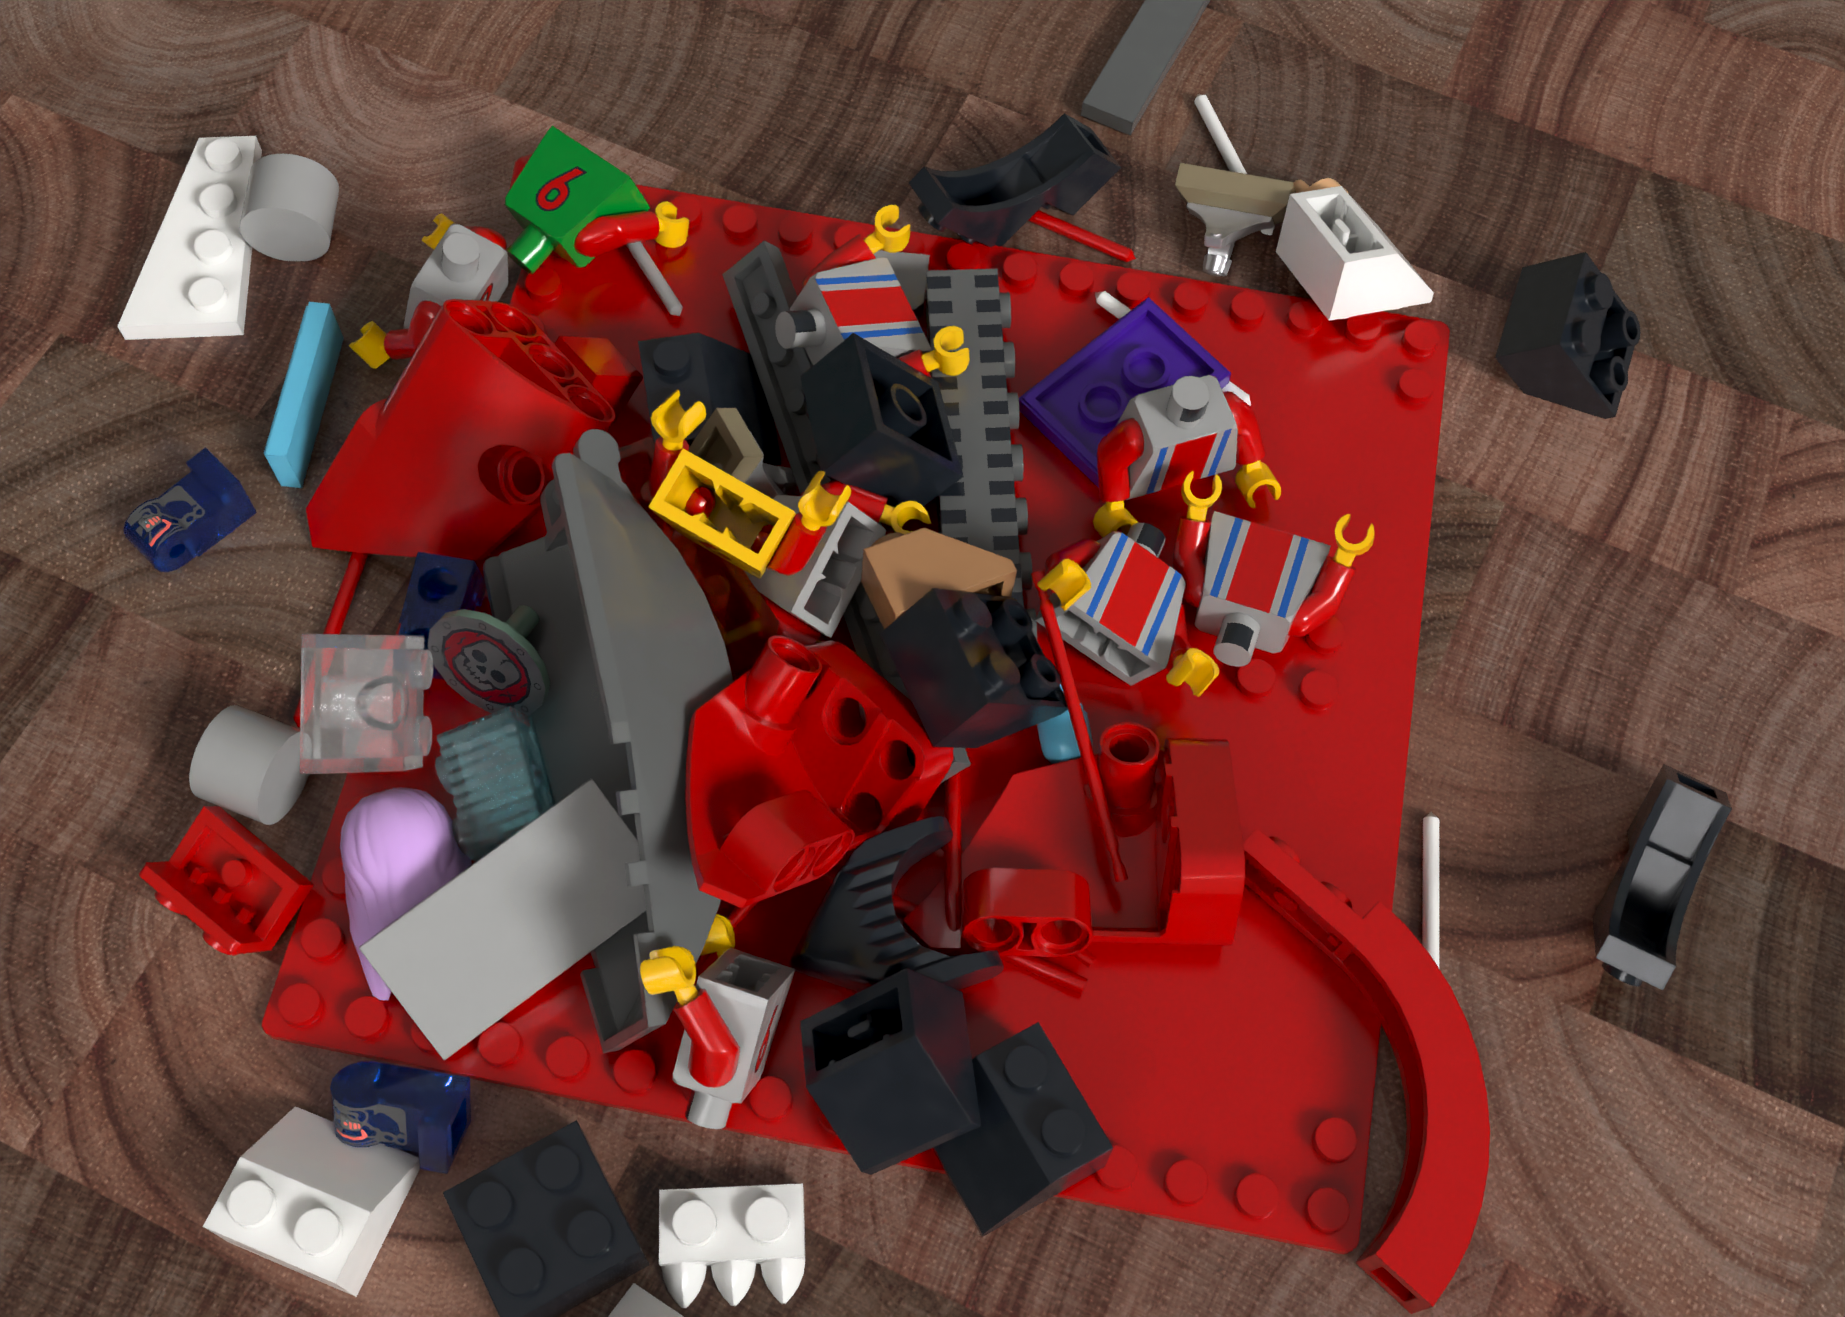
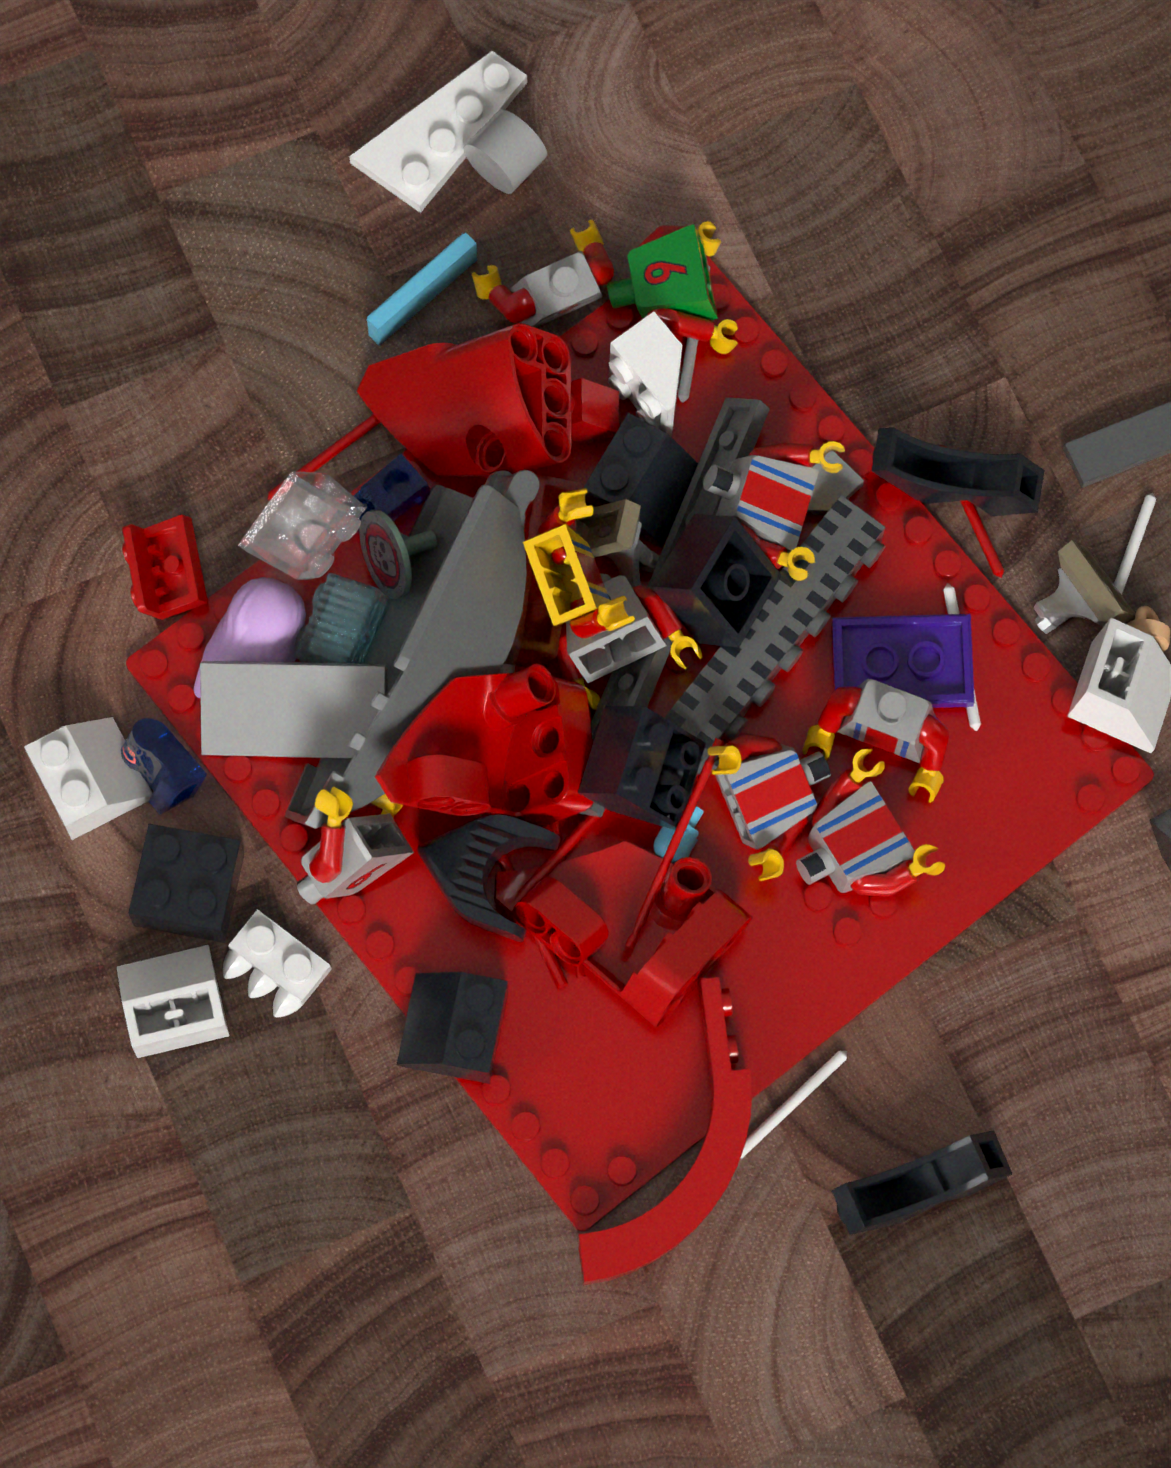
camera: 40 degrees right, 10 degrees up
clear blue leg [123,447,257,572] -> none
light grey piece [189,705,314,825] -> none
black slope [800,968,981,1175] -> none
medium nougat slope [861,528,1017,630] -> none
none -> white slope [608,311,682,437]

